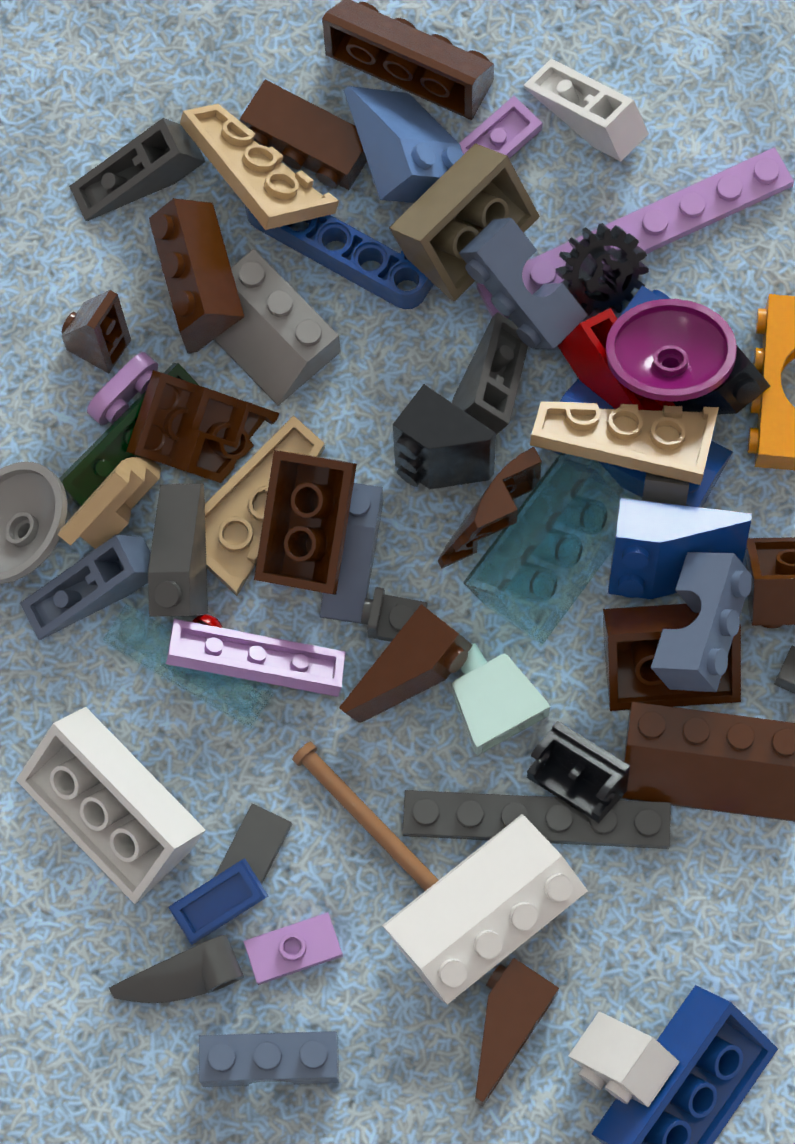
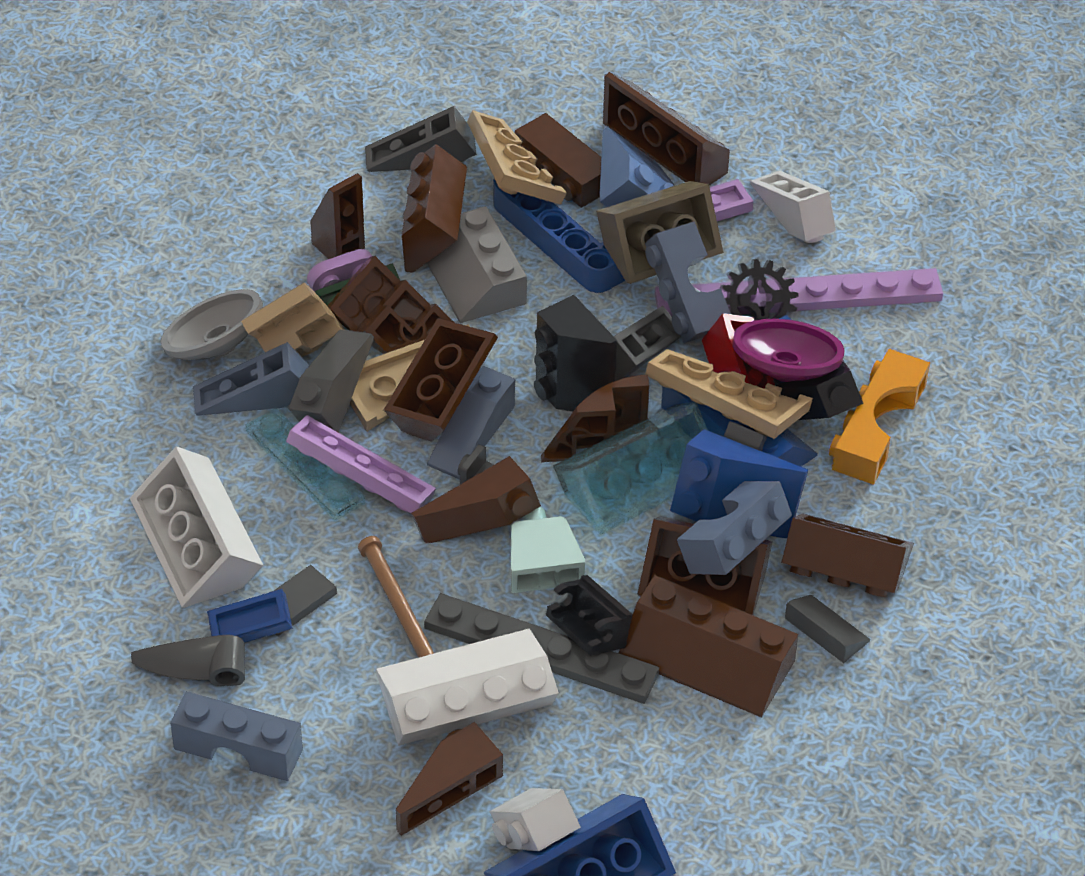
camera: 15 degrees right, 25 degrees down
lavender plate [243,912,343,985] -> none

